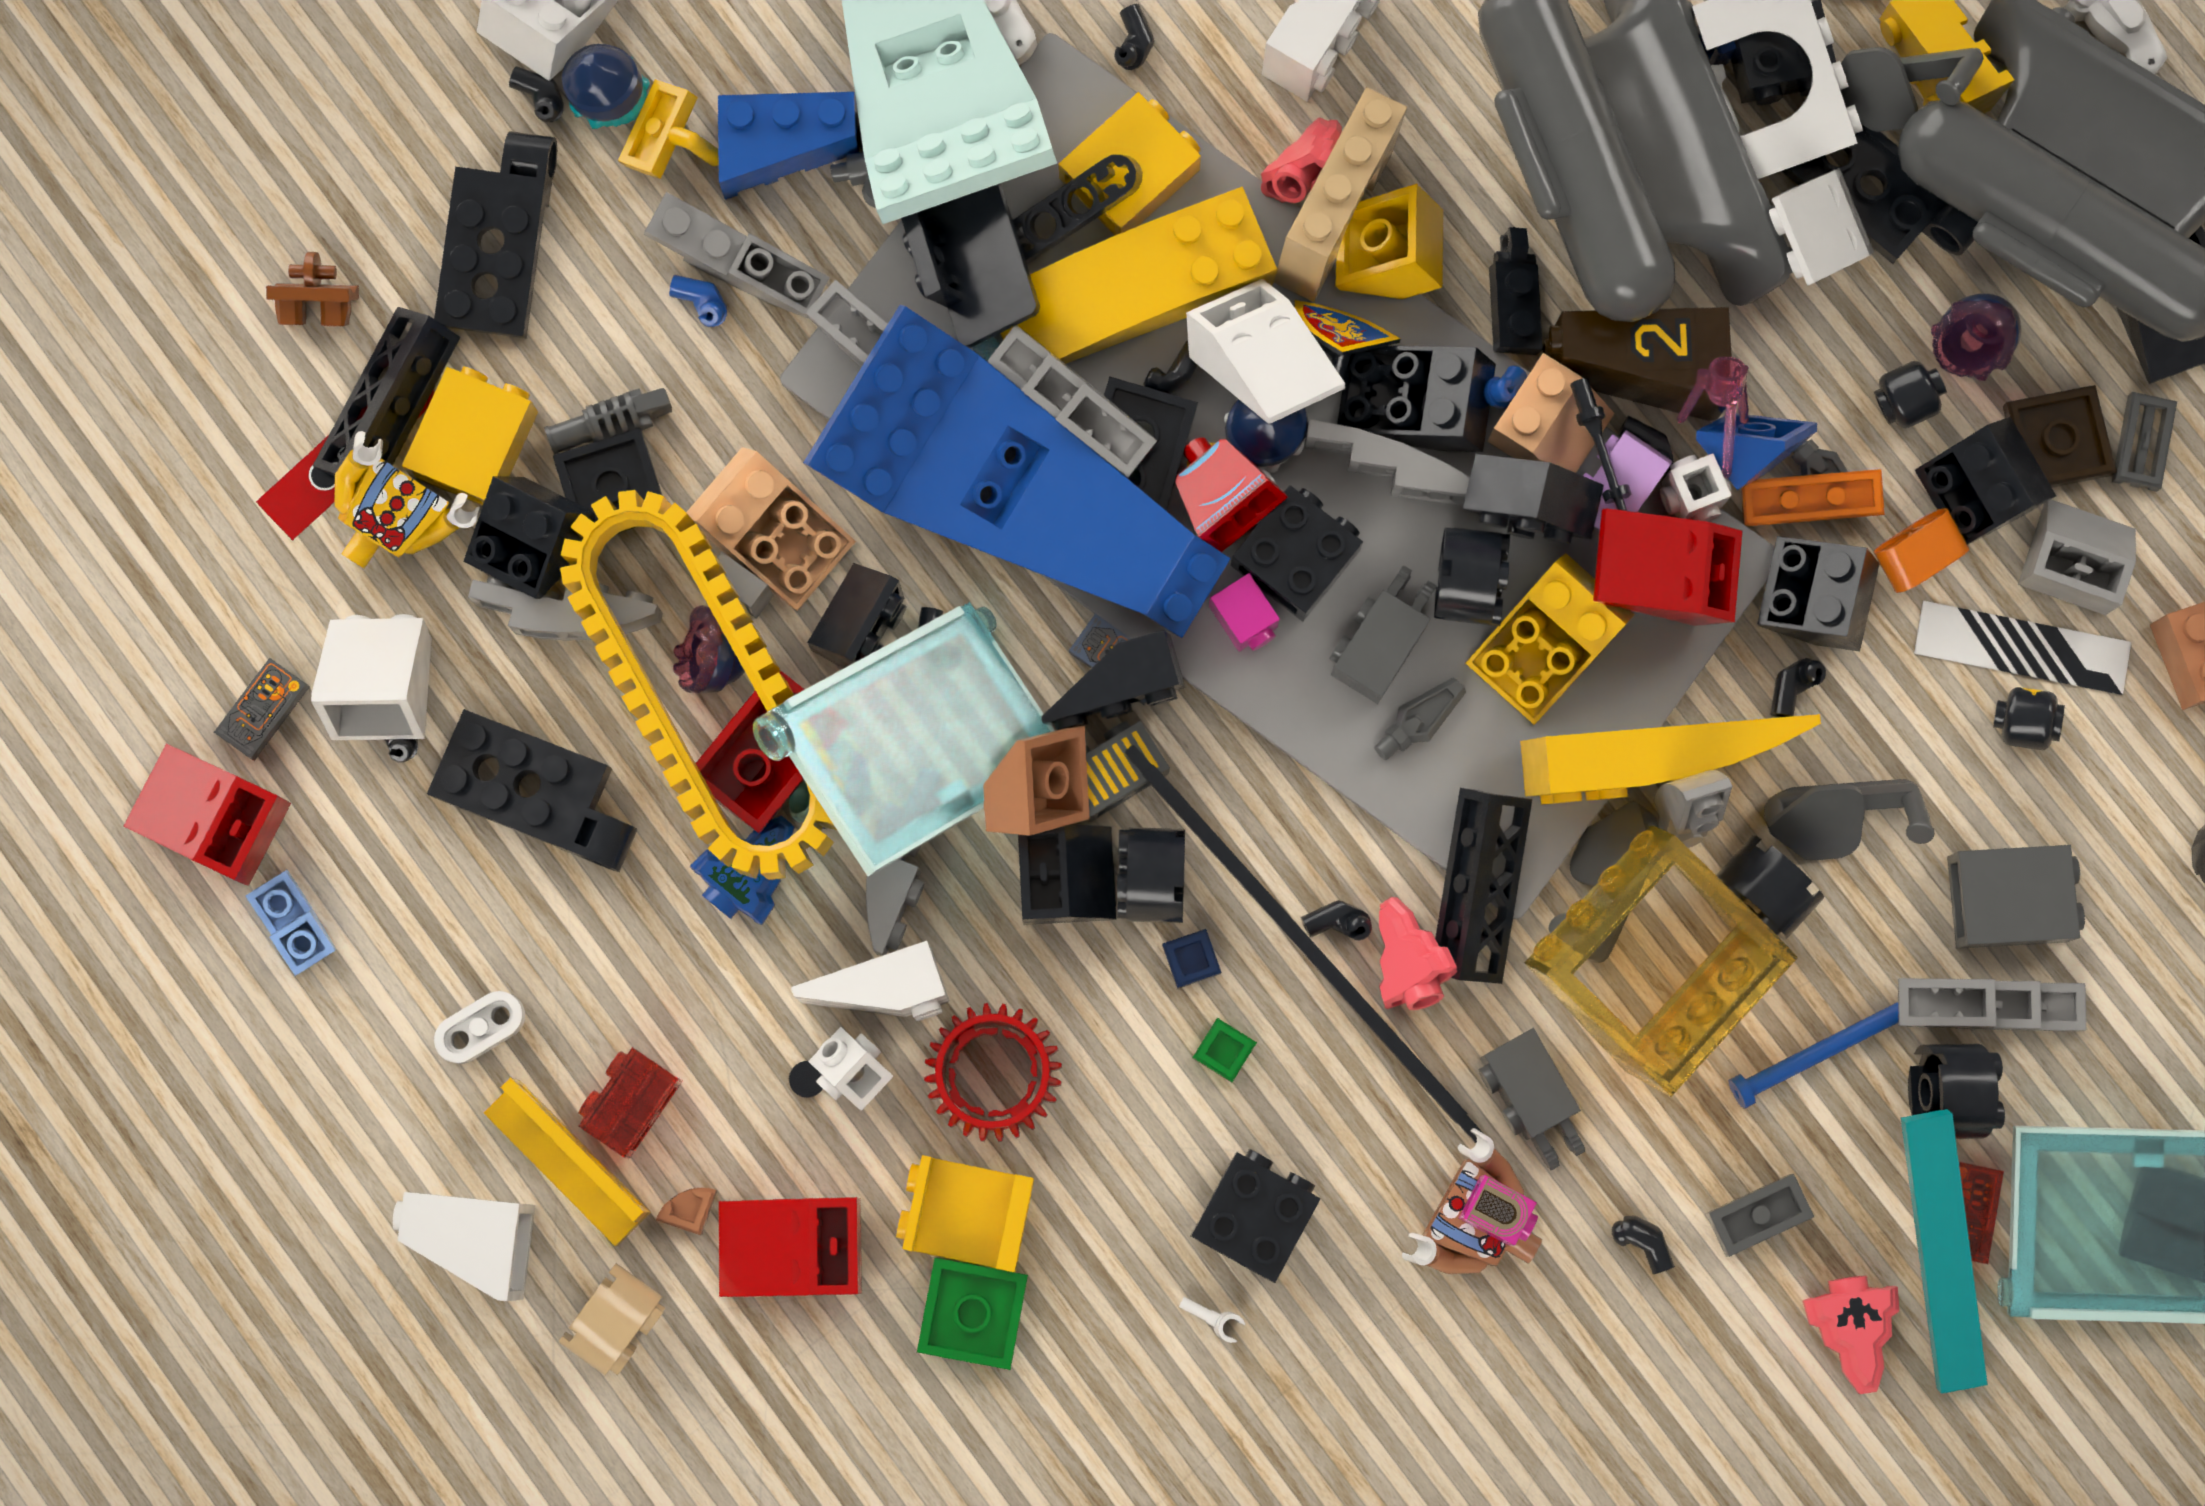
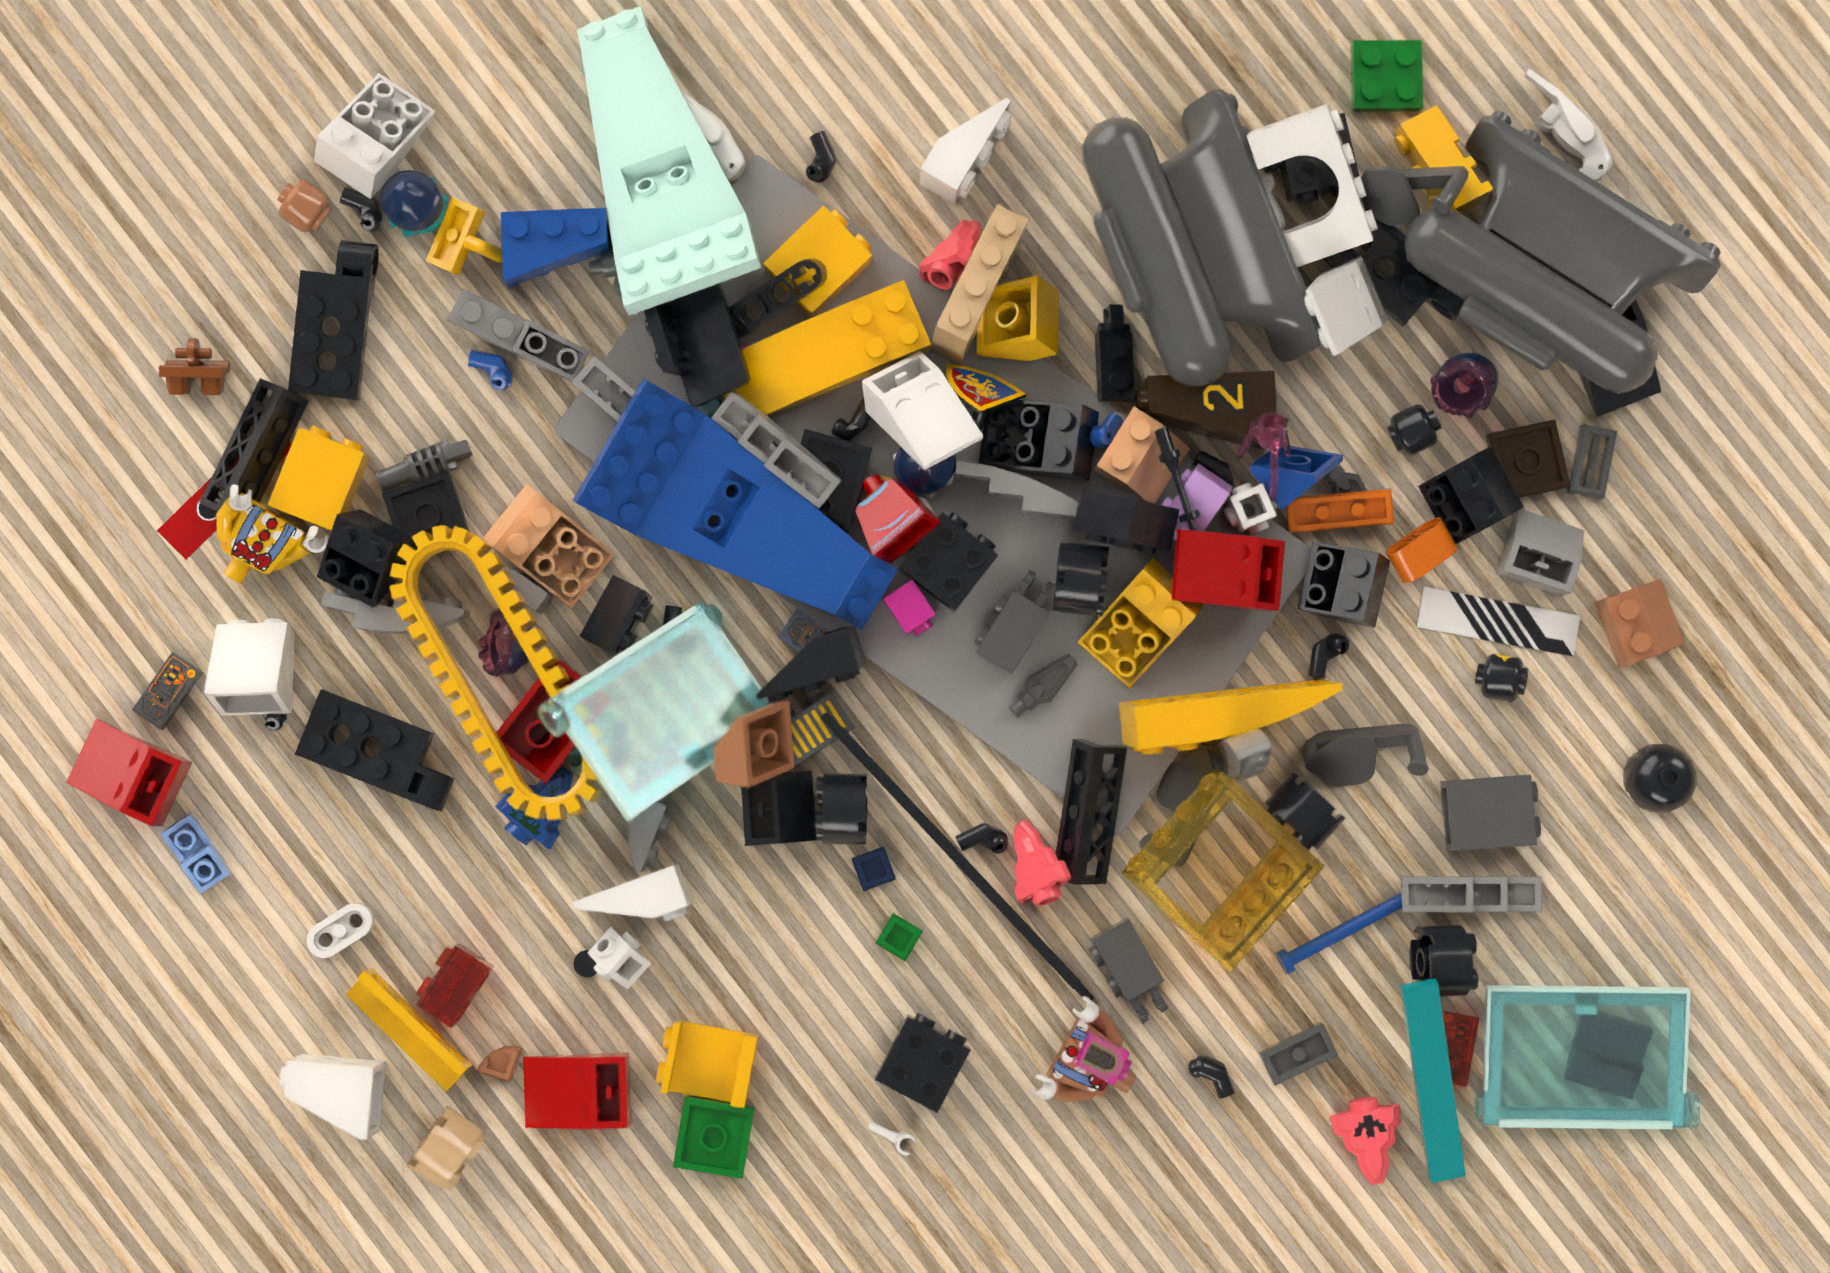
camera: 10 degrees left, 5 degrees up
red gear [924,1003,1062,1142] -> none
none -> nougat head [277,180,332,232]

